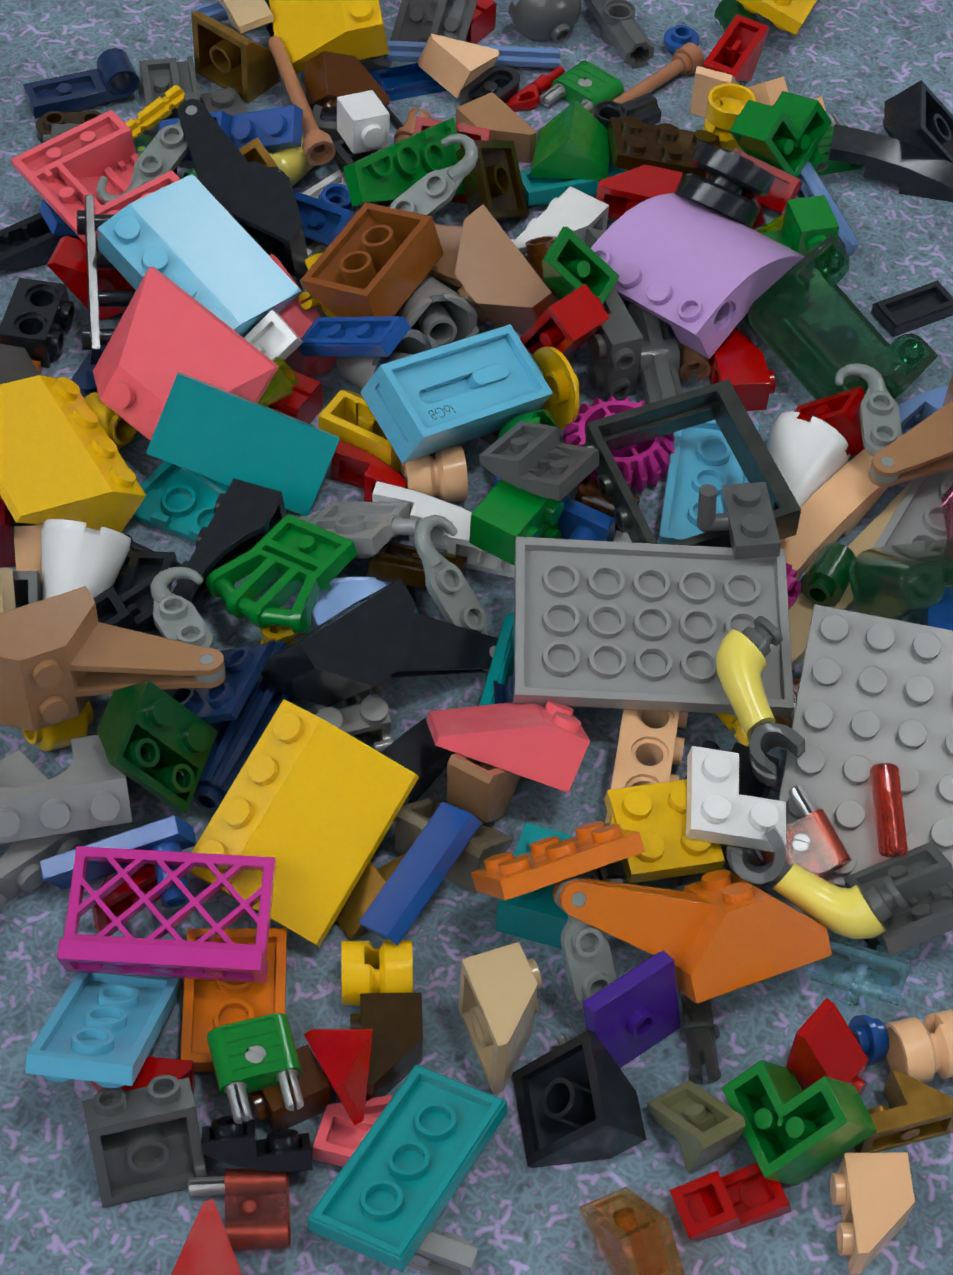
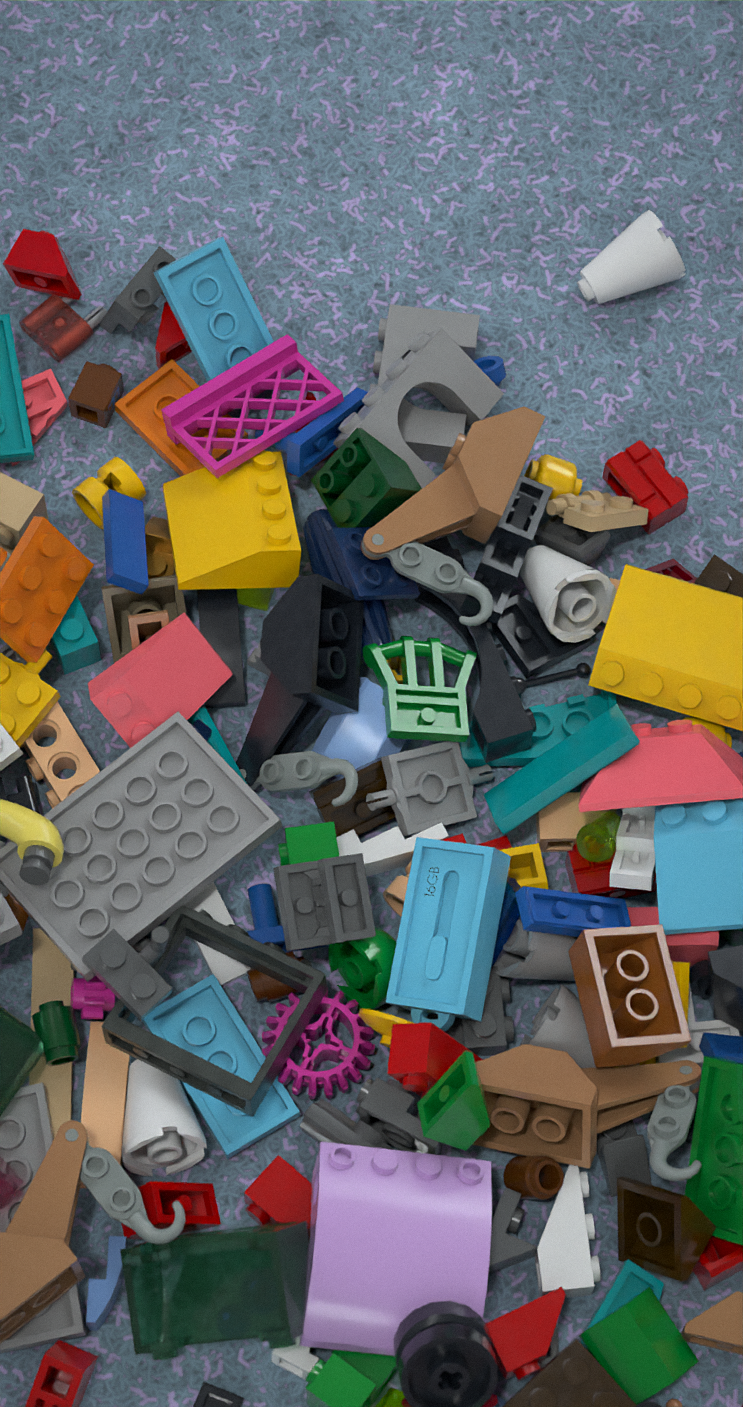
camera: 140 degrees right, 15 degrees up
black slope [201,1116,313,1172] -> none
green piece [207,1013,304,1124] -> none
red slope [303,1029,373,1126] -> none
dark brown slope [350,993,423,1102] -> none

